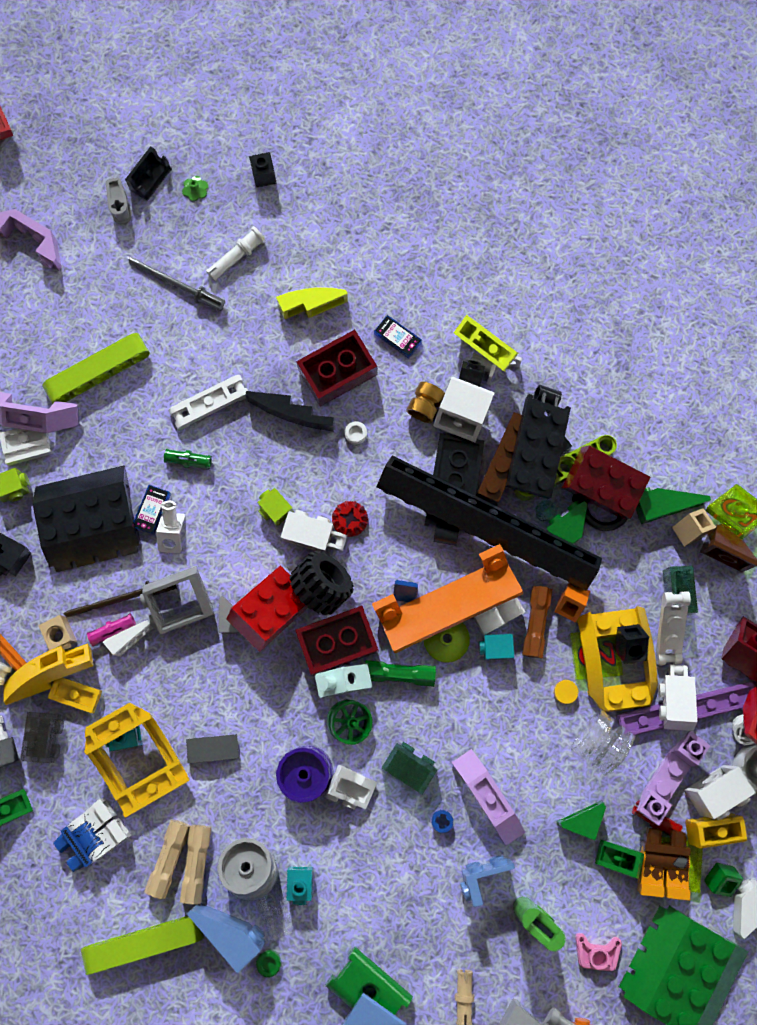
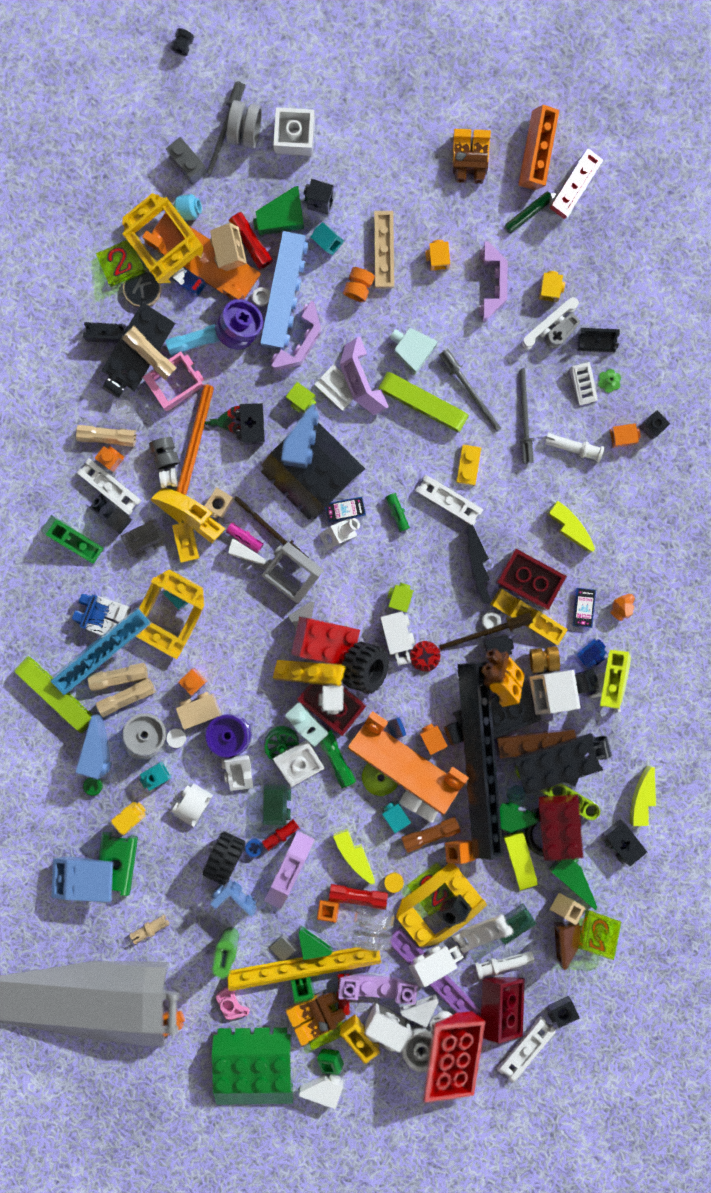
camera: 60 degrees right, 10 degrees up
dark grey slope [186,734,239,763] -> none
none -> dark azure slope [51,608,151,695]
none -> yellow brick [111,802,146,835]
none -> white tile [167,728,187,748]
none -> white cylinder [171,784,213,828]
none -> tan brick [176,692,222,730]
none -> orange brick [178,668,208,696]
none -> black tyre [203,831,245,886]
none -> yellow tile [227,943,382,991]
none -> red pin [262,819,300,851]
none -> light grey slope [269,934,297,961]
none -> yellow plate [272,660,345,686]
none -> white tile [273,740,325,787]
none -> medium blue slope [282,404,319,469]
none -> orange slope [317,900,340,923]
none -> white brick [319,686,343,714]
none -> red axle [328,884,388,910]
none -> neon yellow slope [333,828,375,884]
none -> light aqua torso [389,328,438,375]
none -> white slope [400,994,438,1027]
none -> orange brick [420,723,448,755]
none -> dark grey piece [439,348,501,431]
none -> dark brown piece [439,612,534,650]
none -> yellow plate [456,445,482,486]
none -> white pin [475,951,535,980]
none -> hips [482,649,525,707]
none -> black brick [483,635,514,655]
none -> yellow slope [490,588,568,646]
none -> neon yellow slope [503,831,538,891]
none -> white plate [522,297,579,350]
none -> yellow brick [538,271,565,302]
none -> white slope [569,362,598,406]
none -> clear blue brick [574,638,607,668]
none -> black brick [602,819,648,867]
none -> orange brick [610,423,641,448]
none -> orange rock [610,594,635,622]
none -> neon yellow slope [630,765,656,826]

